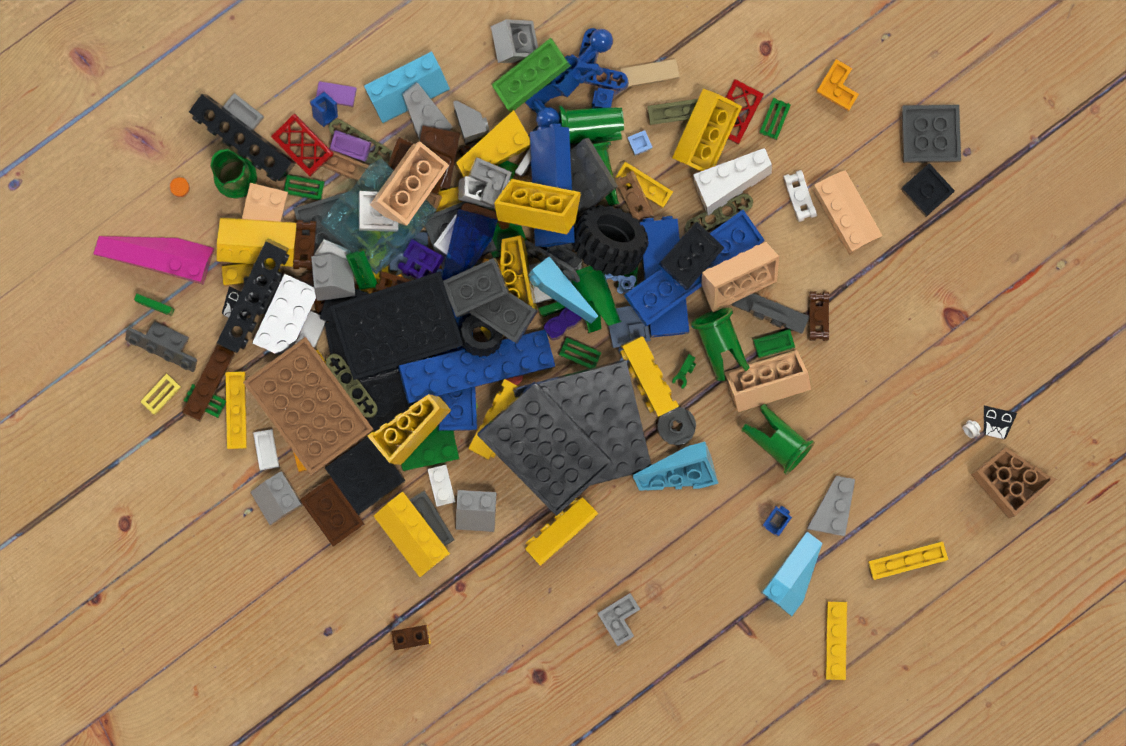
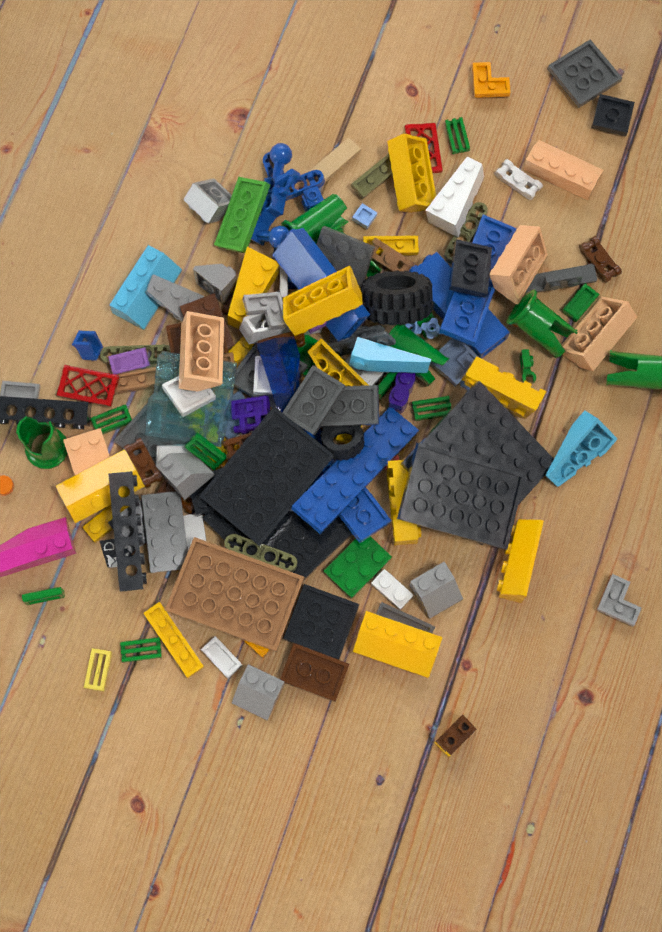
camera: 30 degrees left, 10 degrees down
dark grey bracket [125,321,197,372] -> none
reddish brown plate [182,345,235,422] -> none
medium lavender tile [316,81,357,107] -> none
yellow wedge [367,394,451,465] -> none
dark grey plate [657,407,696,445] -> none

